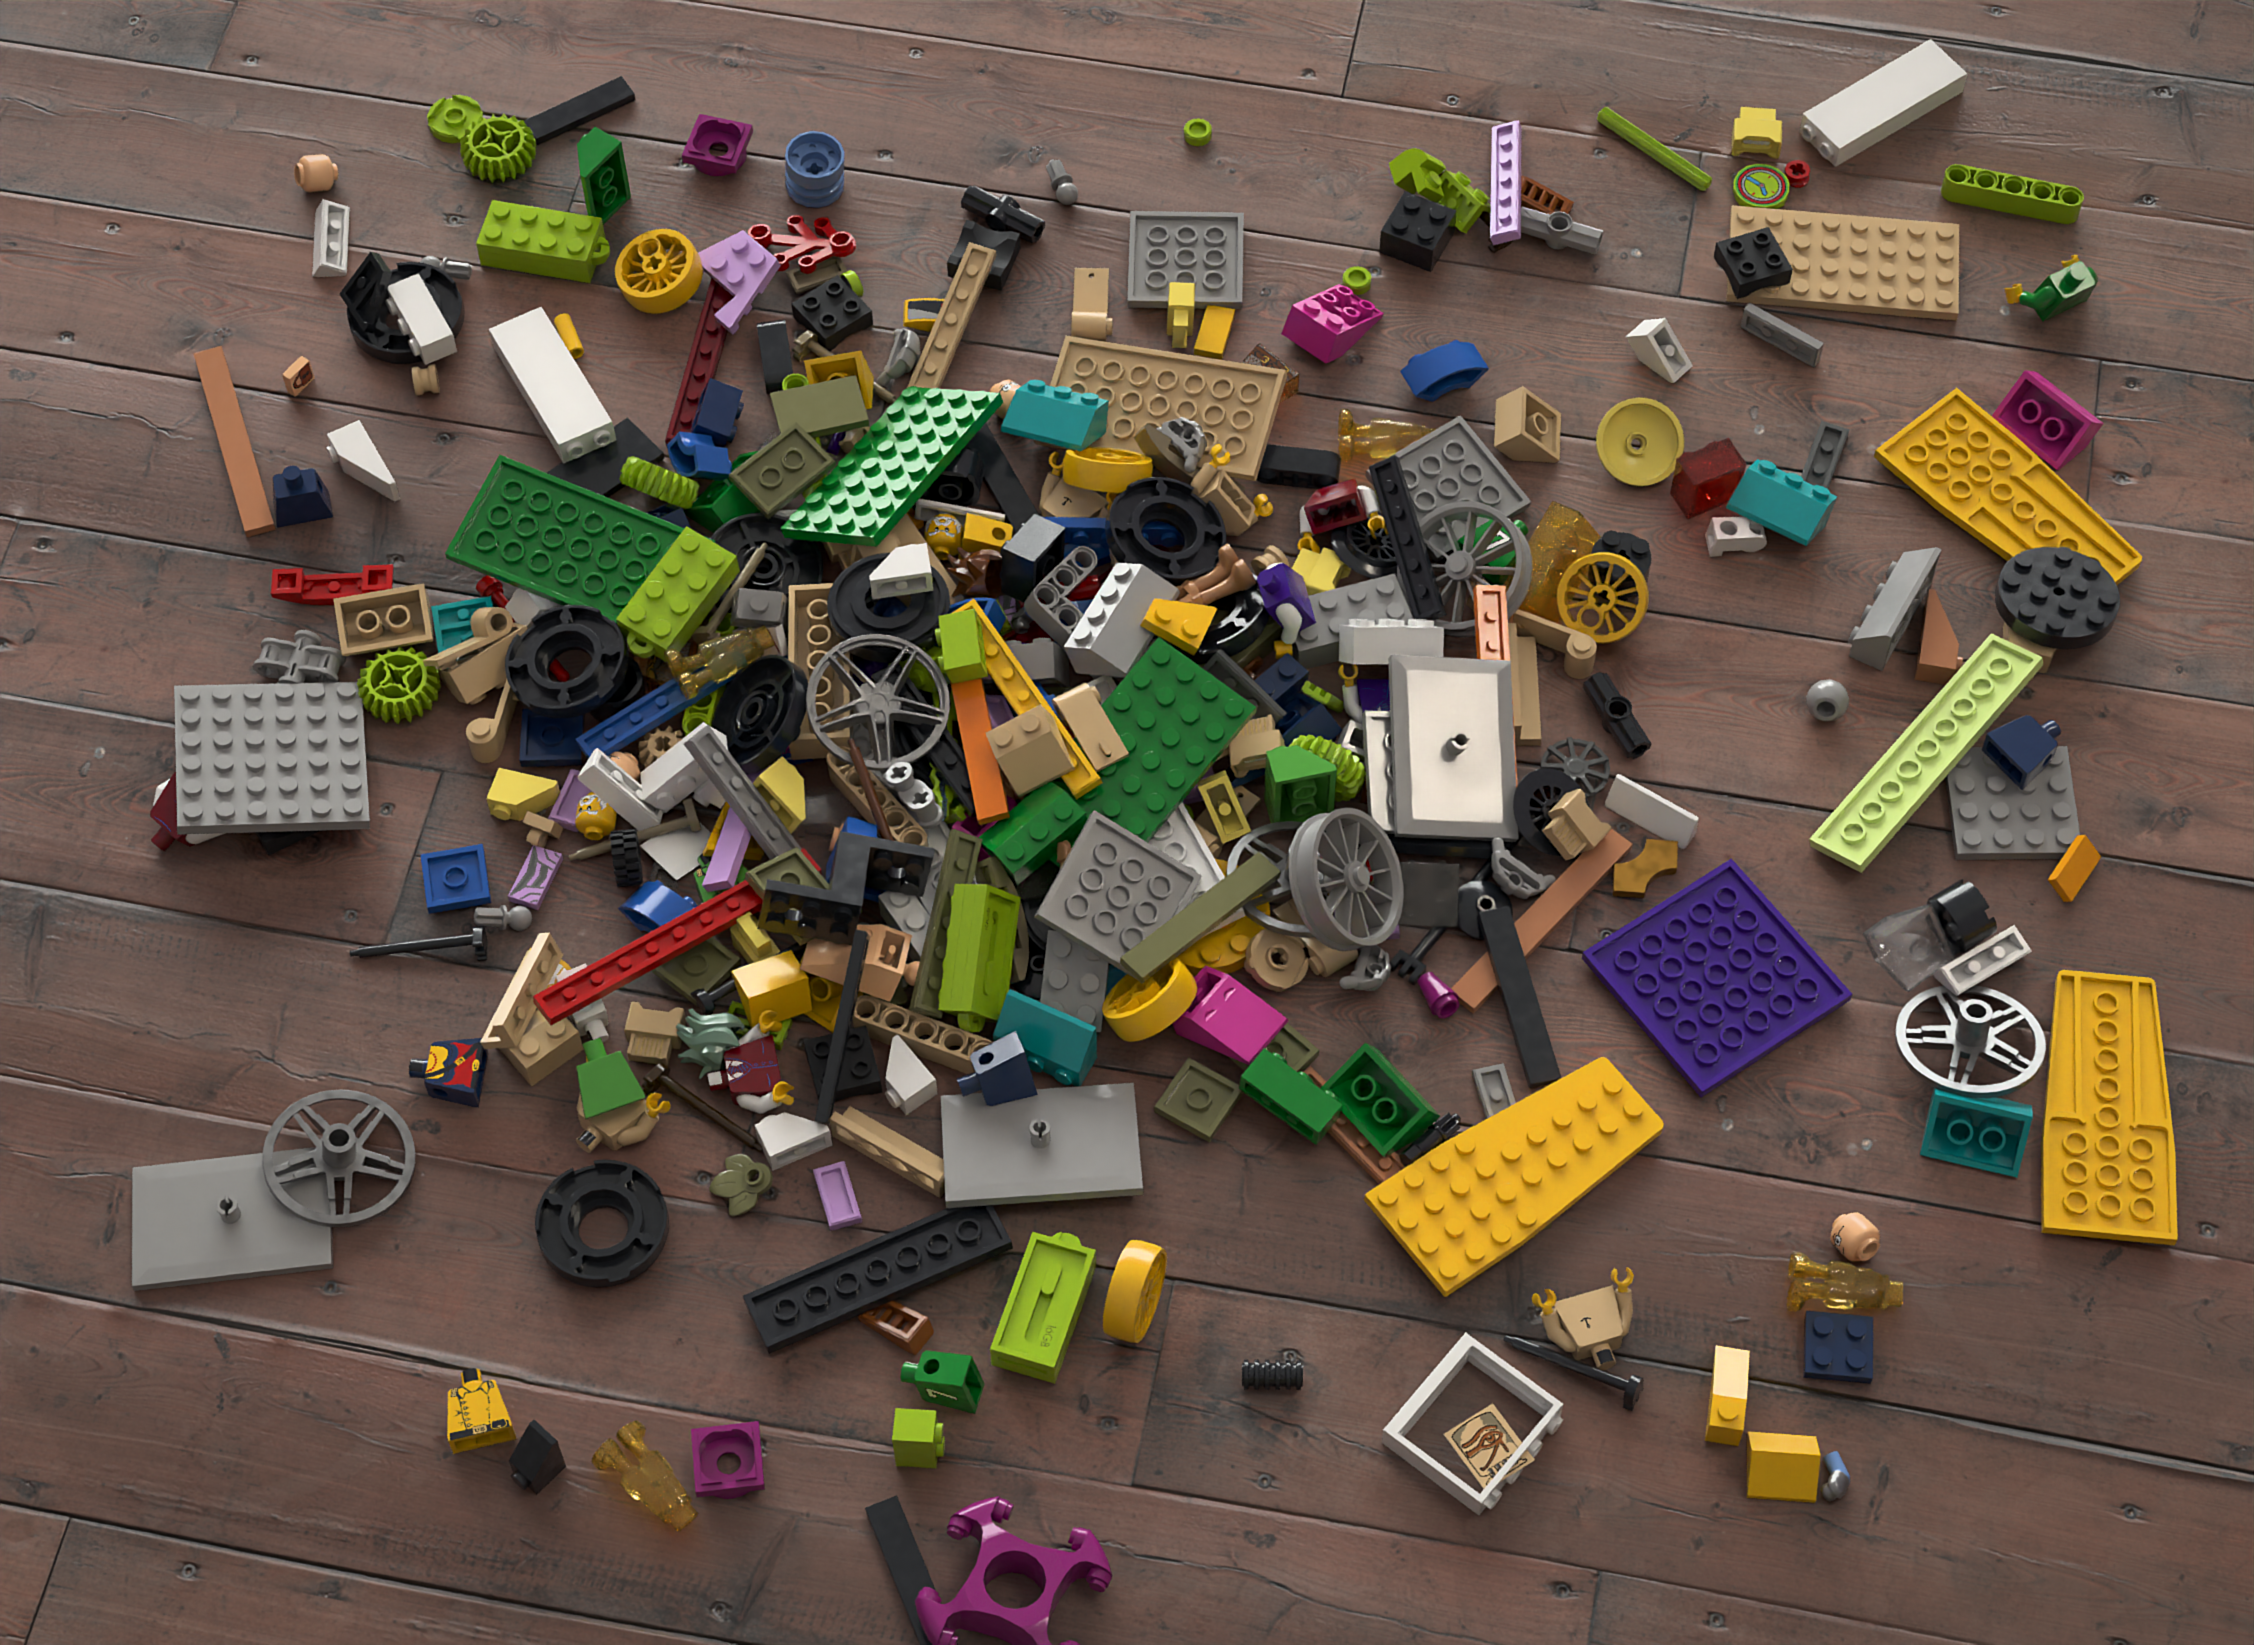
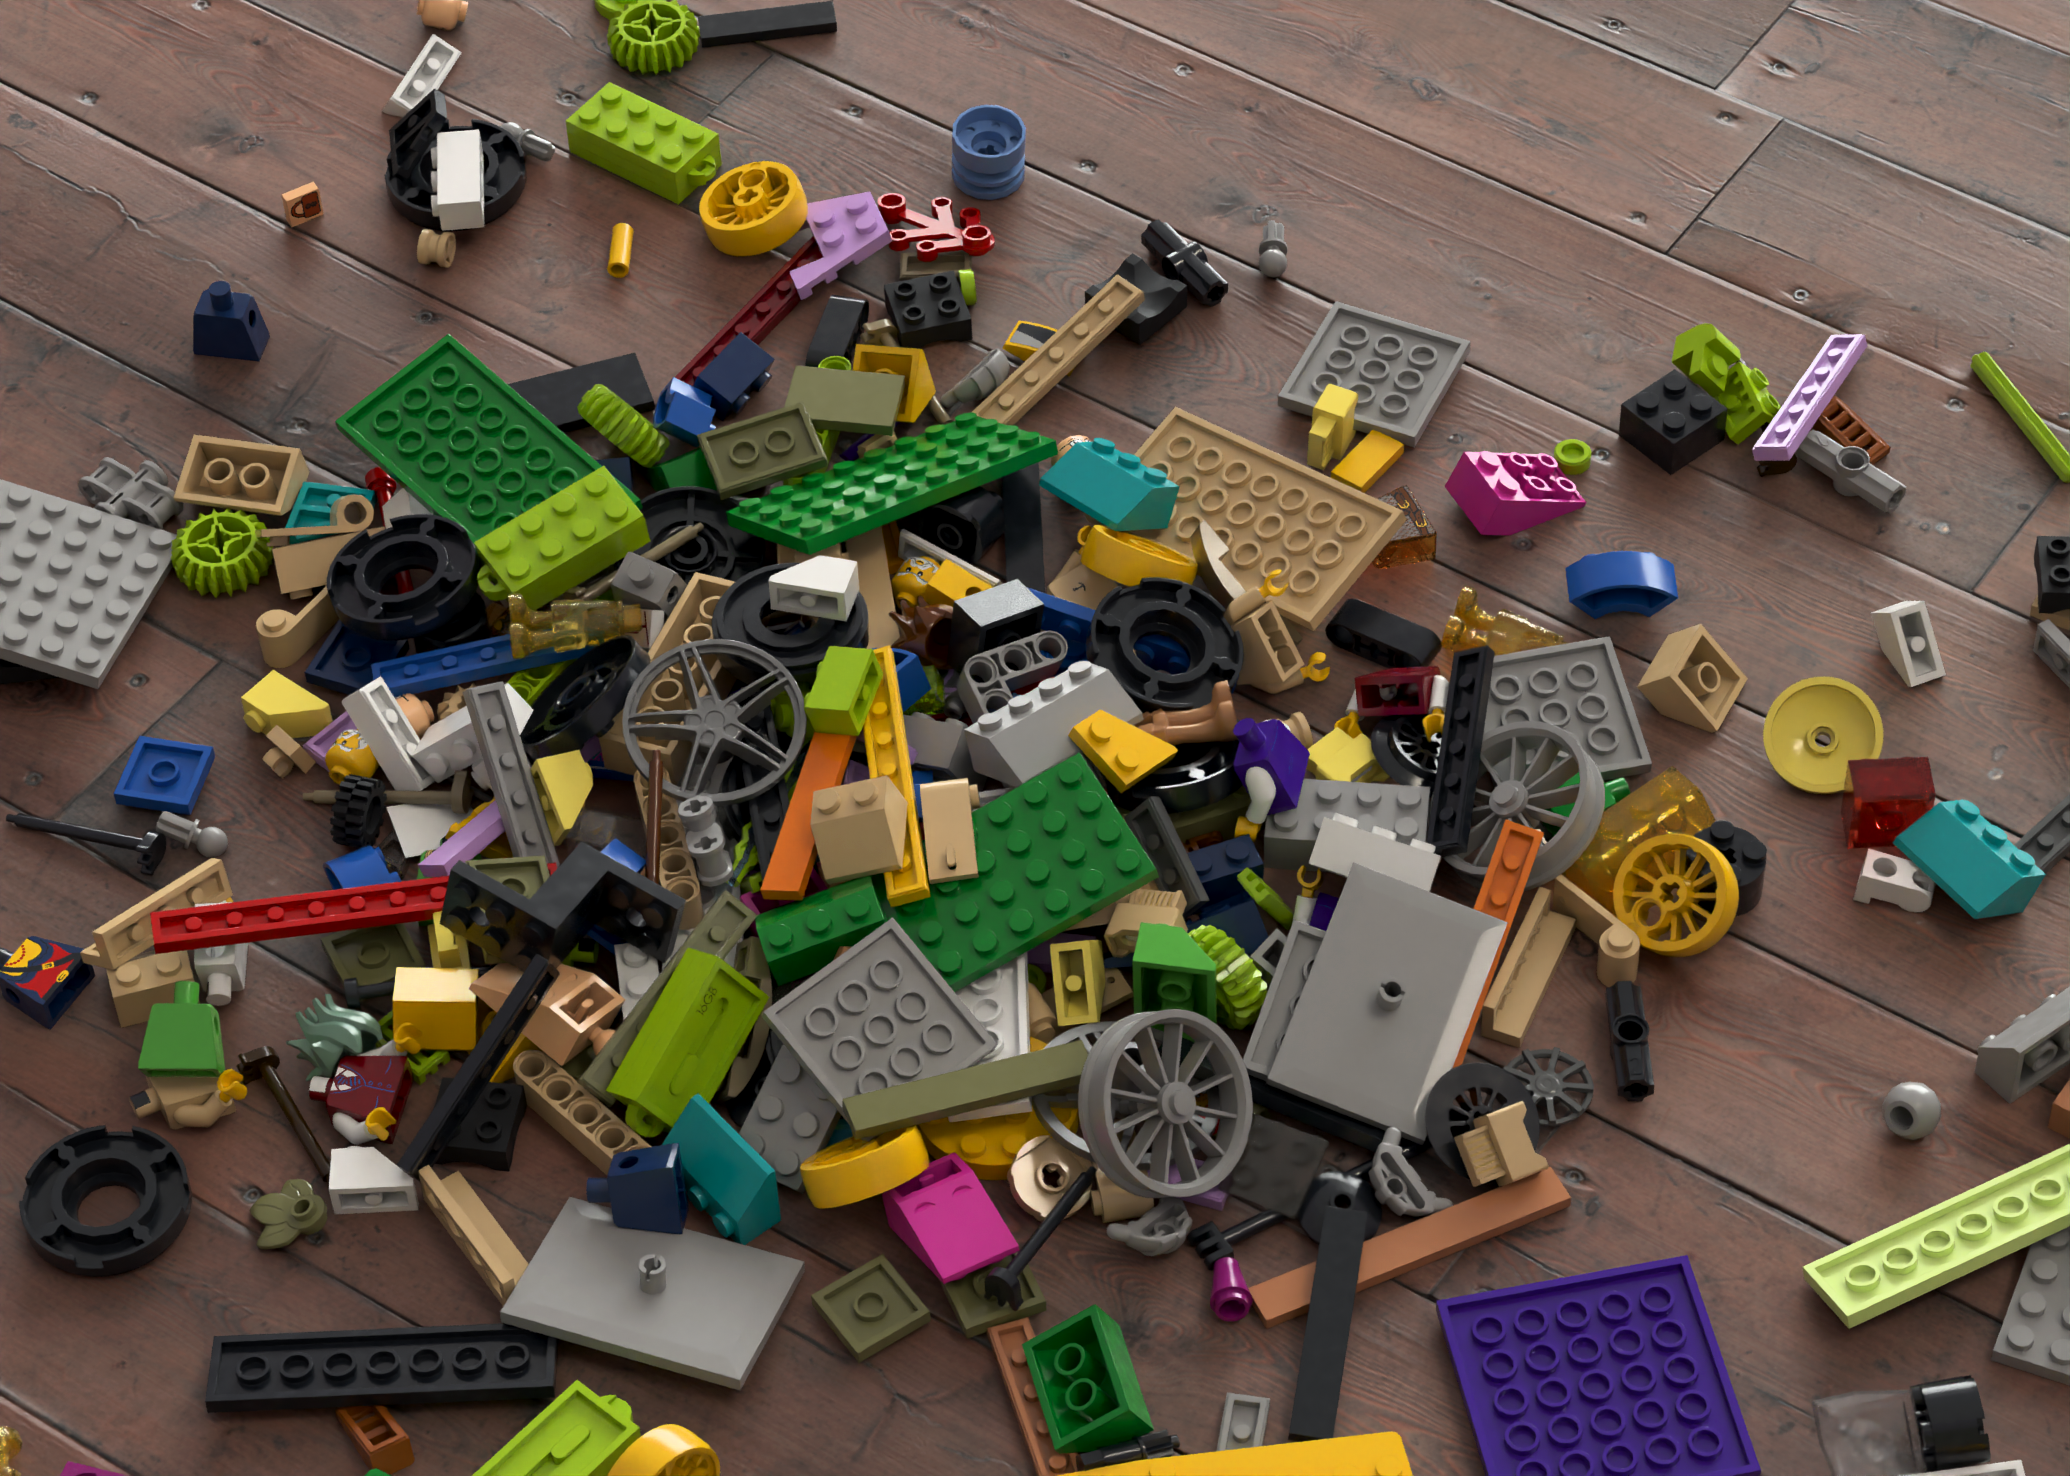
camera: 25 degrees right, 10 degrees down
nougat tile [193,346,276,537] -> none
red slope [271,564,394,605] -> none
white slope [326,420,400,502] -> none
white brick [489,307,617,463] -> none
lavender tile [508,845,563,910] -> none
green slope [577,127,631,225] -> none
tan piece [624,1002,686,1066] -> none
magenta piece [682,114,753,176] -> none
lavender tile [813,1161,862,1231] -> none
white slope [885,1034,937,1115] -> none
tan door [1071,268,1113,341] -> none
light grey piece [1156,417,1207,473] -> none
lime tile [1184,118,1212,146] -> none
green brick [1239,1048,1342,1145] -> none
white slope [1605,774,1699,849] -> none
pearl gold tile [1612,839,1678,898] -> none
none -> black piece [984,1166,1097,1311]

